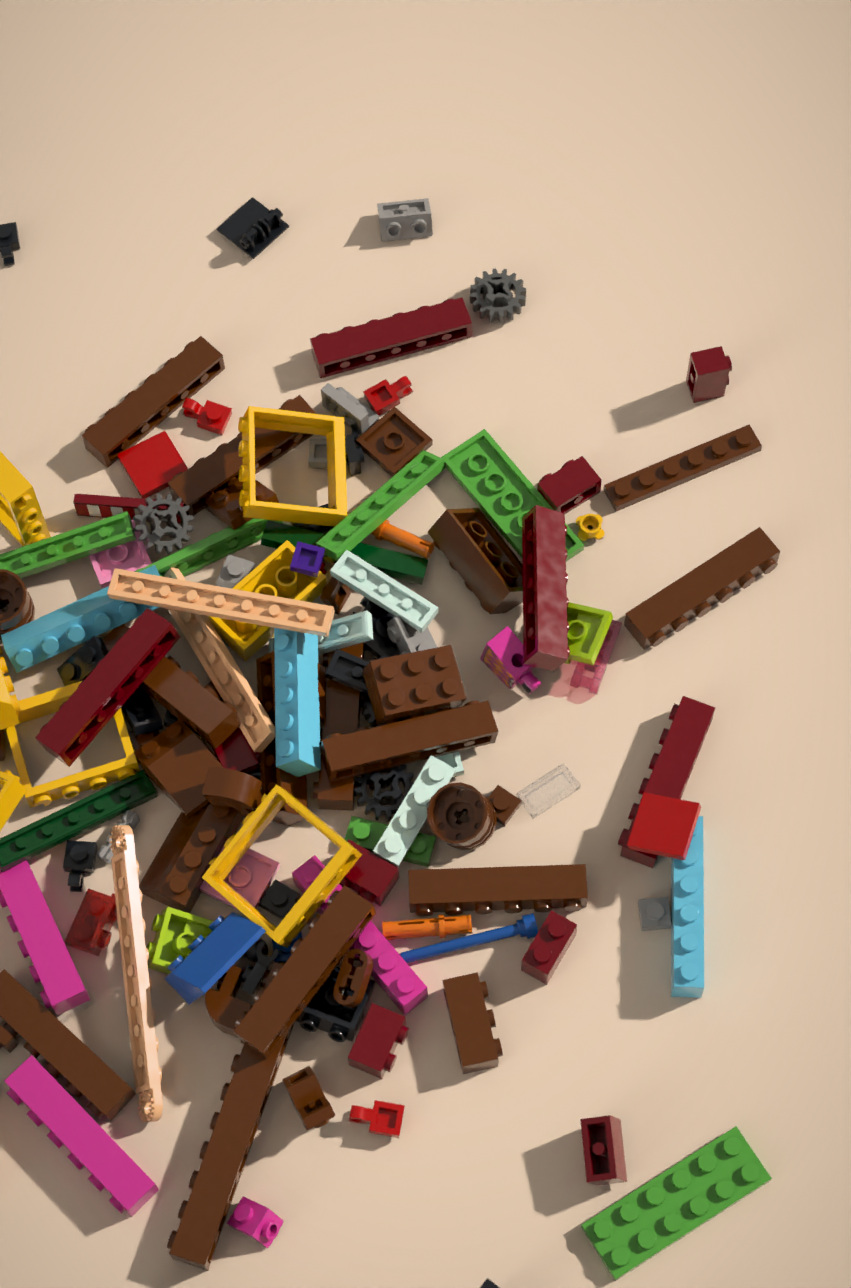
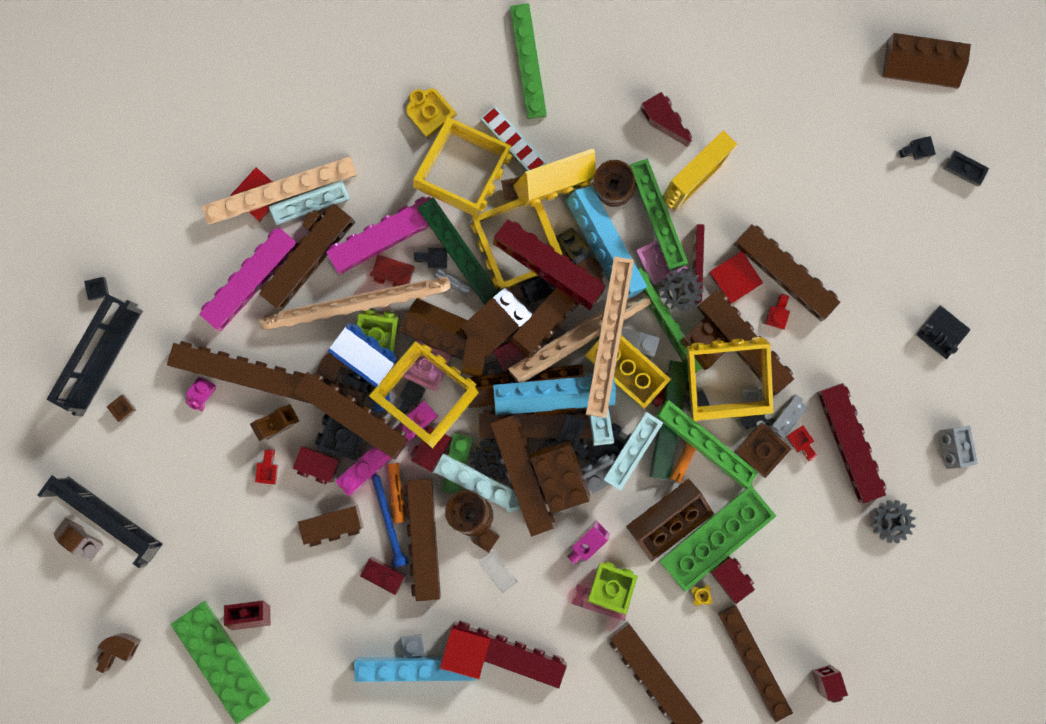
camera: 85 degrees right, 20 degrees up
dark purple plate [290,541,325,577] -> none
reddish brown plate [320,576,351,615] -> none
reddish brown beam [333,949,373,1008] -> none
dark red brick [522,505,570,672] -> none
none -> black plate [944,150,989,187]

